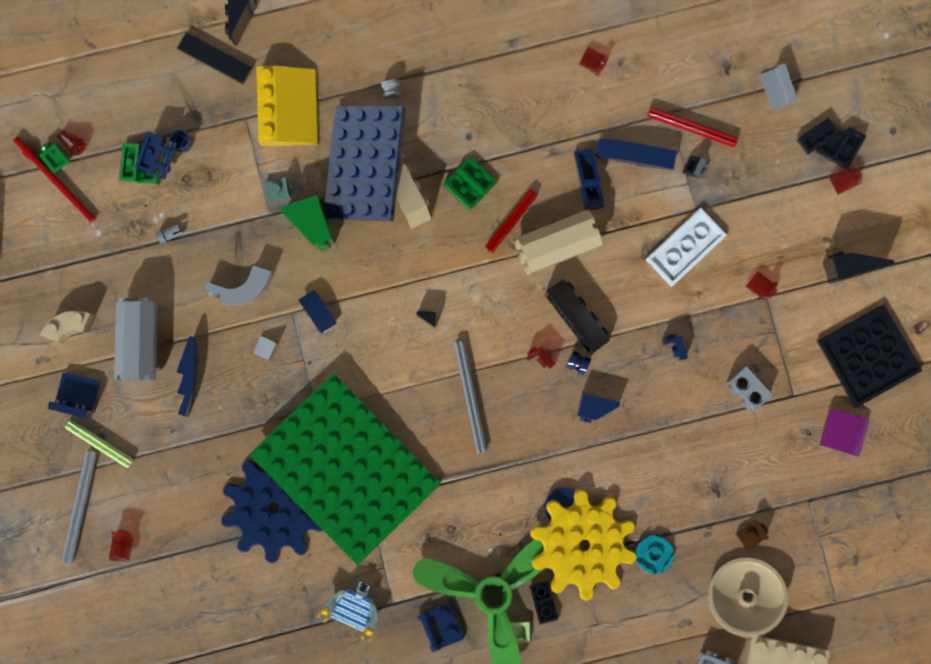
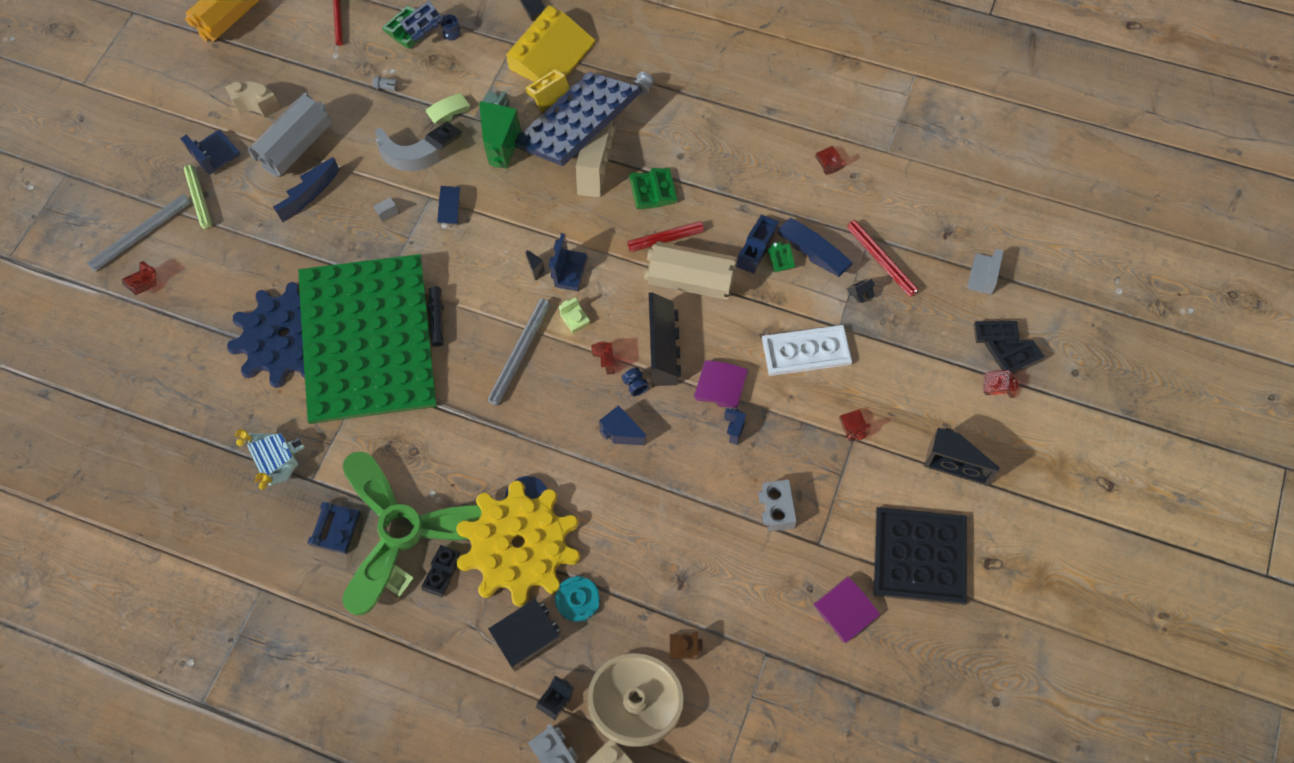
camera: 40 degrees right, 20 degrees down
none -> black plate [425,121,462,150]
none -> yellowish green slope [426,93,470,125]
none -> black pin [428,286,444,347]
none -> black panel [488,598,562,672]
none -> yellow panel [525,69,570,112]
none -> black bracket [536,676,574,720]
none -> dark blue bracket [549,233,588,291]
none -> yellowish green bracket [559,297,590,334]
none -> magenta slope [694,360,749,408]
none -> green bracket [767,241,795,272]

